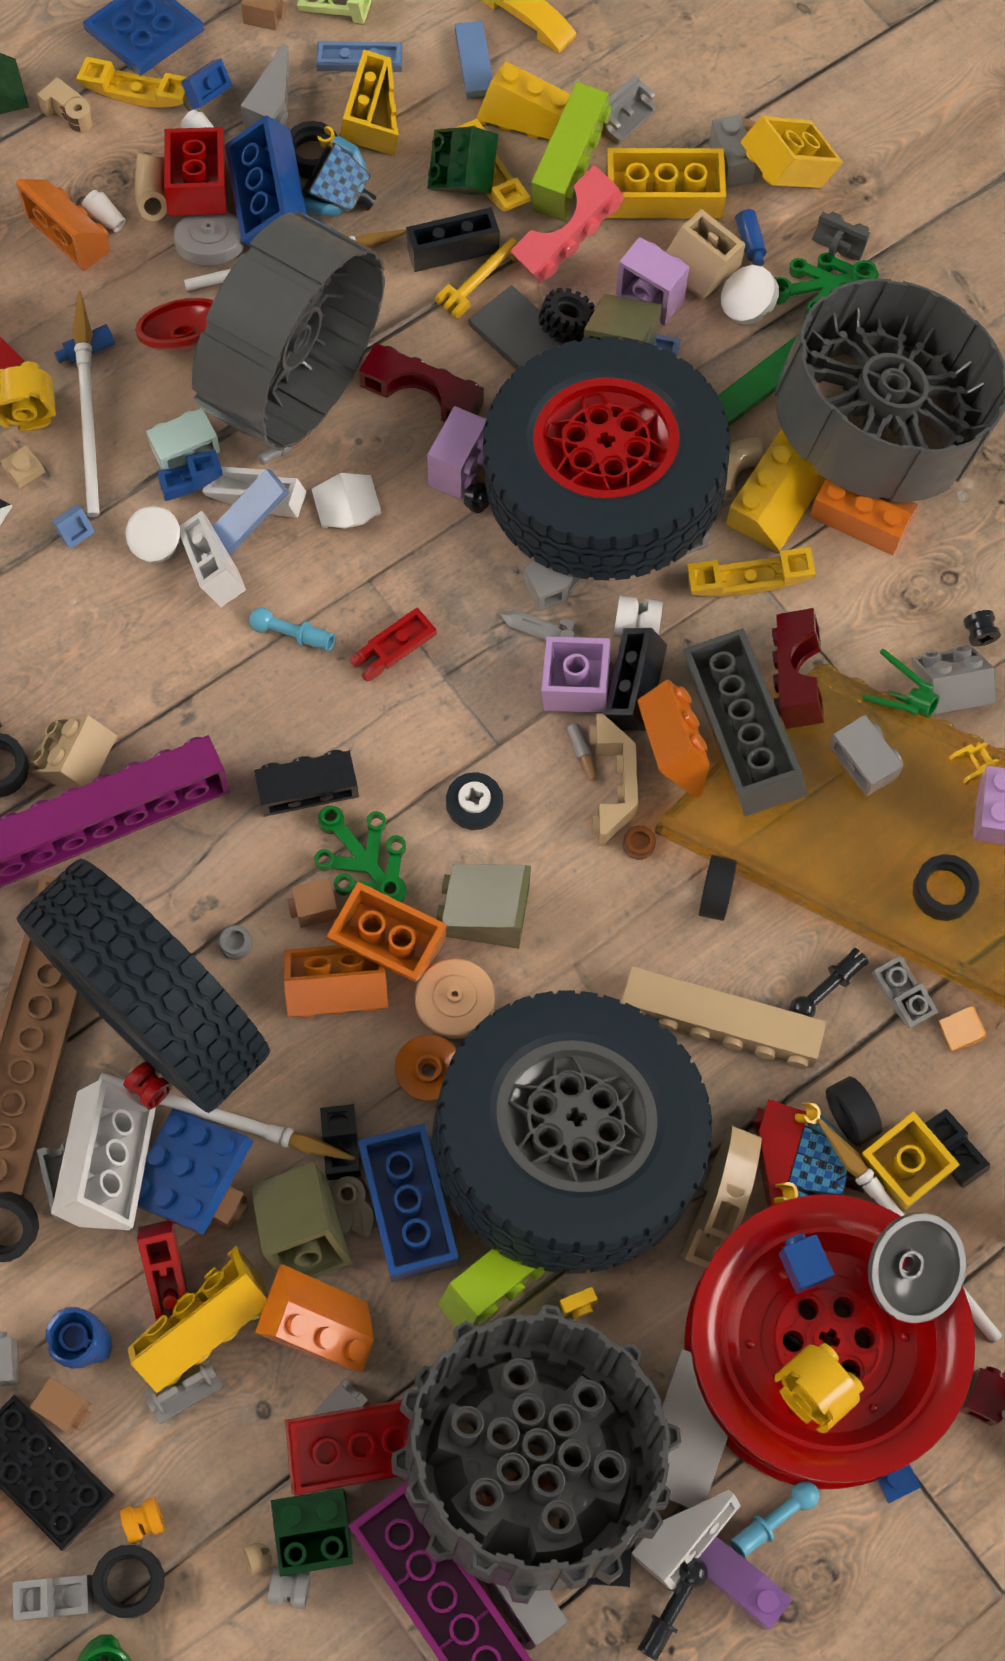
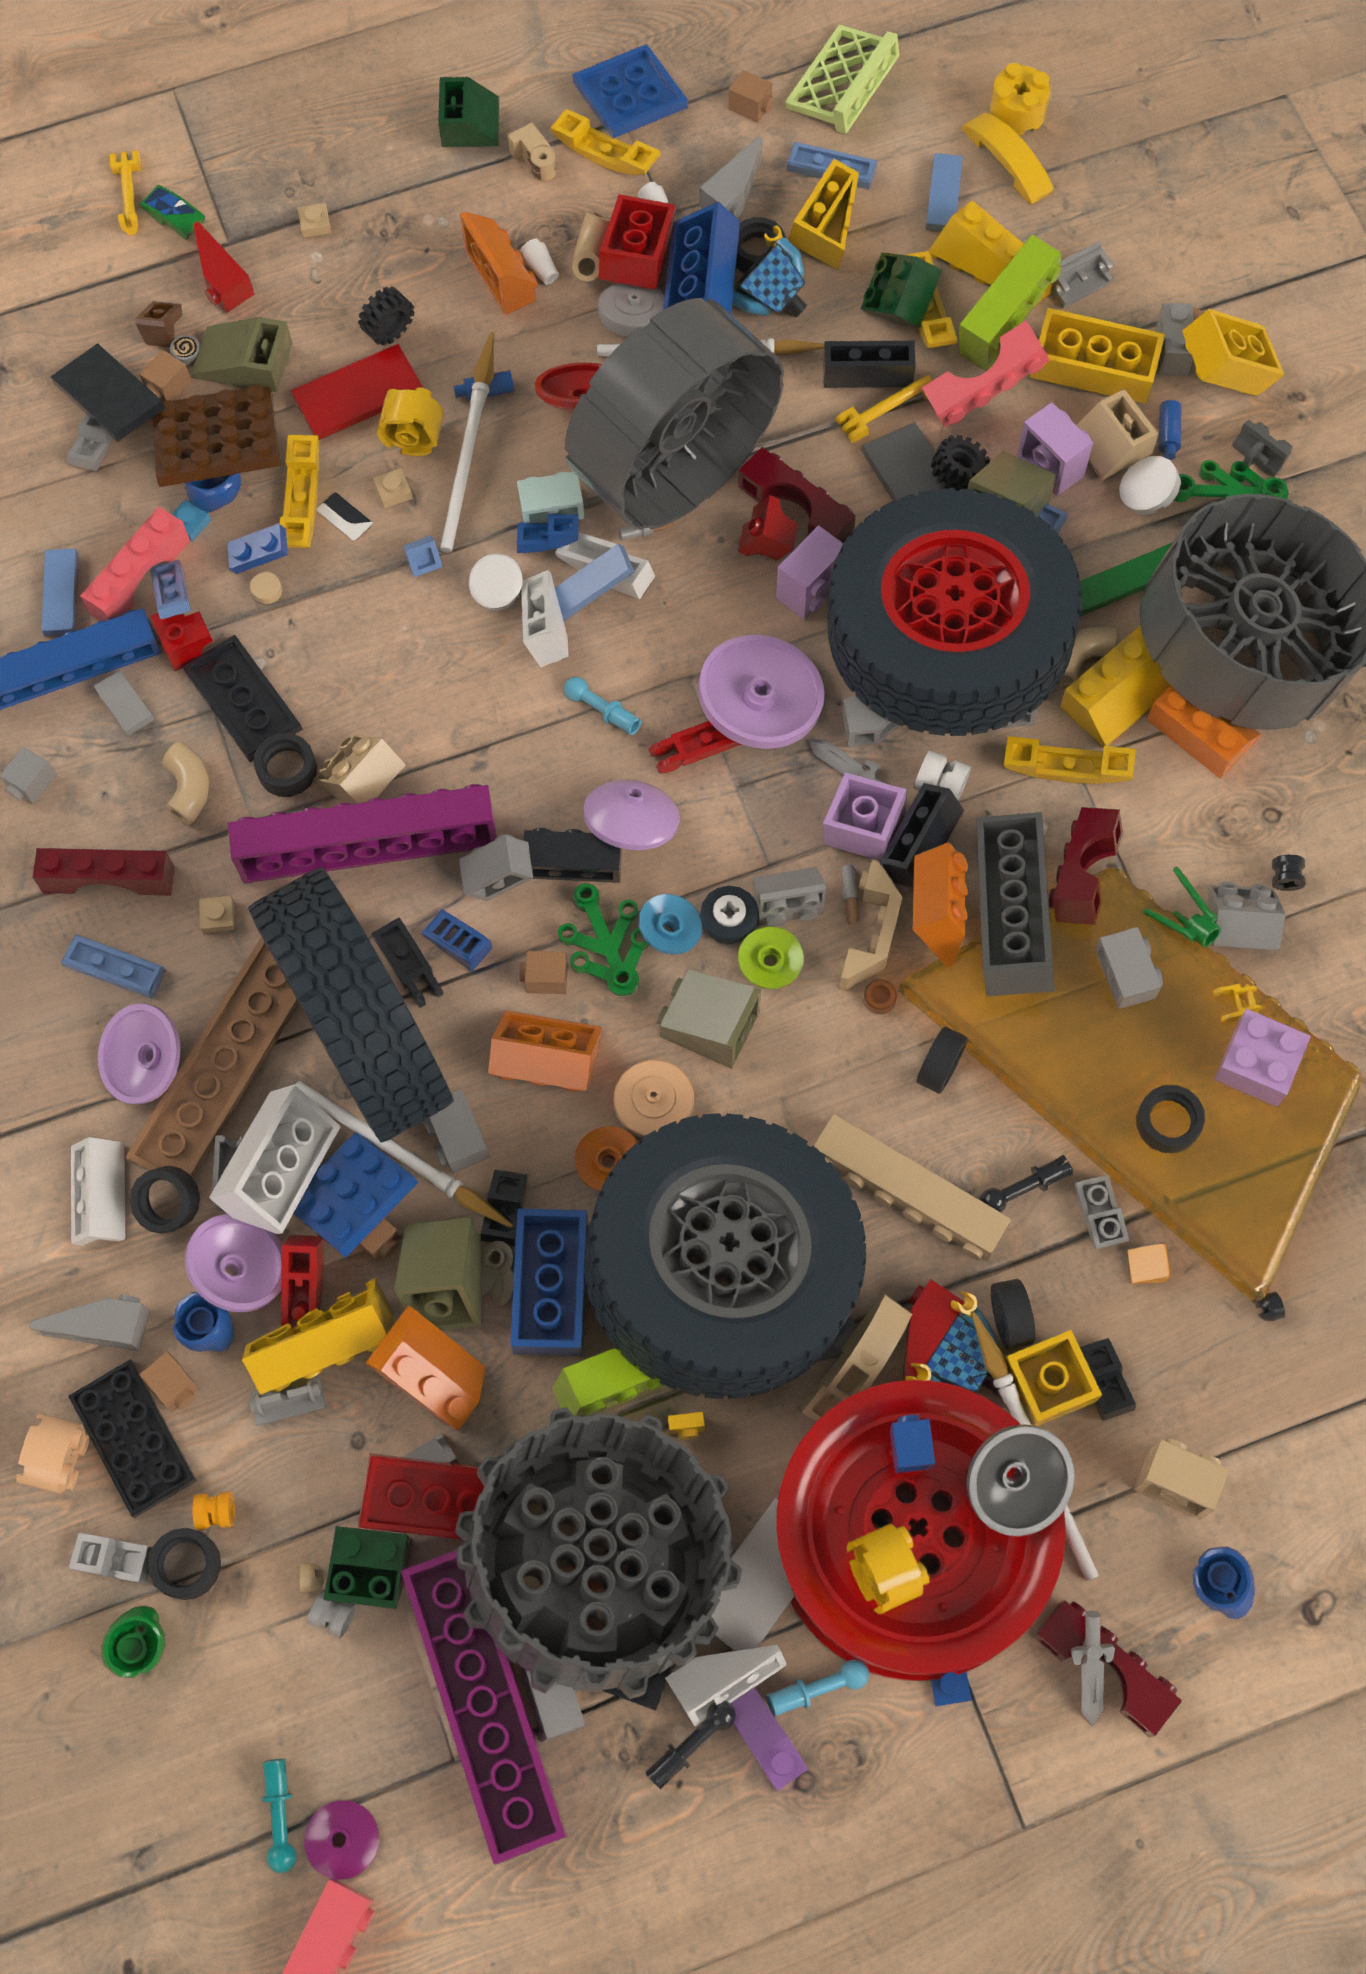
camera: 20 degrees right, 0 degrees up
red wheel [123,1061,172,1110] -> none
blue plate [181,58,233,110] -> none
light grey tile [218,925,252,960] -> none
white slope [312,473,381,529] -> none
orange slope [326,882,447,982] -> none
black plate [464,482,489,513] -> none
none -> lavender dish [185,1214,282,1312]
none -> black hinge [371,917,444,1008]
none -> blue slope [421,909,493,972]
none -> light grey brick [424,1089,490,1173]
none -> light grey brick [459,834,533,901]
none -> lavender dish [583,780,680,850]
none -> dark azure dish [638,894,702,955]
none -> lavender dish [698,635,824,749]
none -> red brick [738,495,798,561]
none -> lime dish [738,927,804,989]
none -> light grey slope [752,867,826,927]

